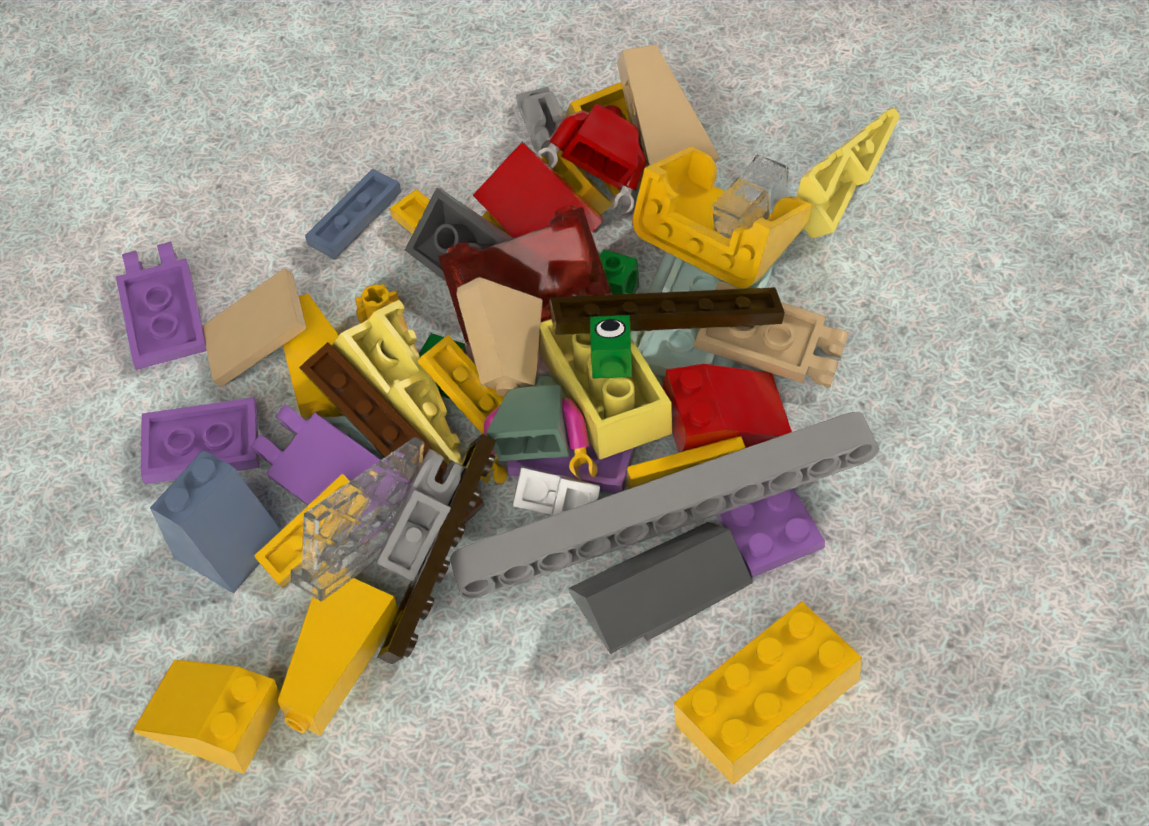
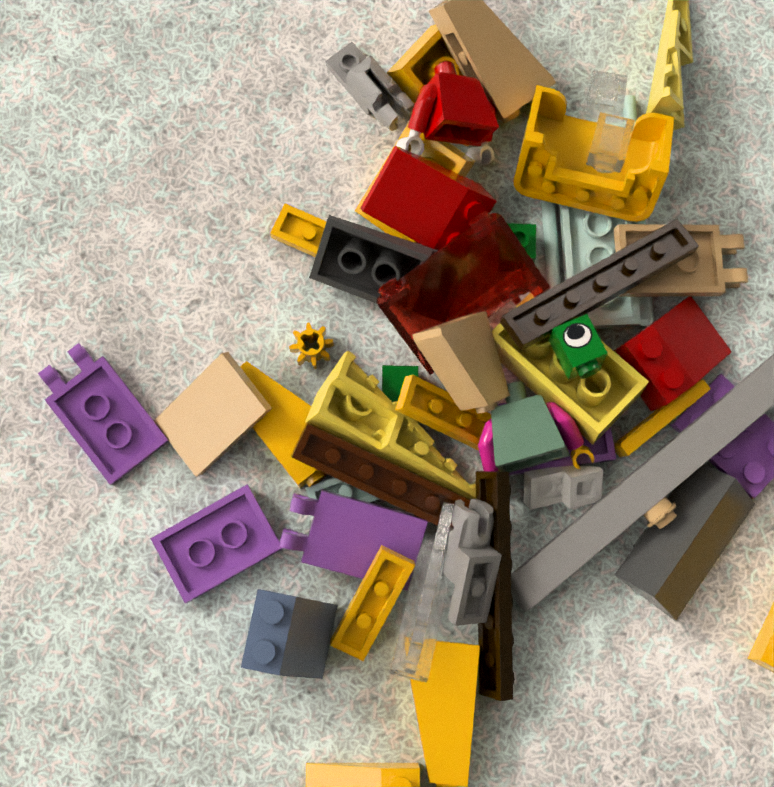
camera: 30 degrees left, 25 degrees up
sand blue plate [305,169,401,259] -> none
none -> tan plate [643,496,677,529]

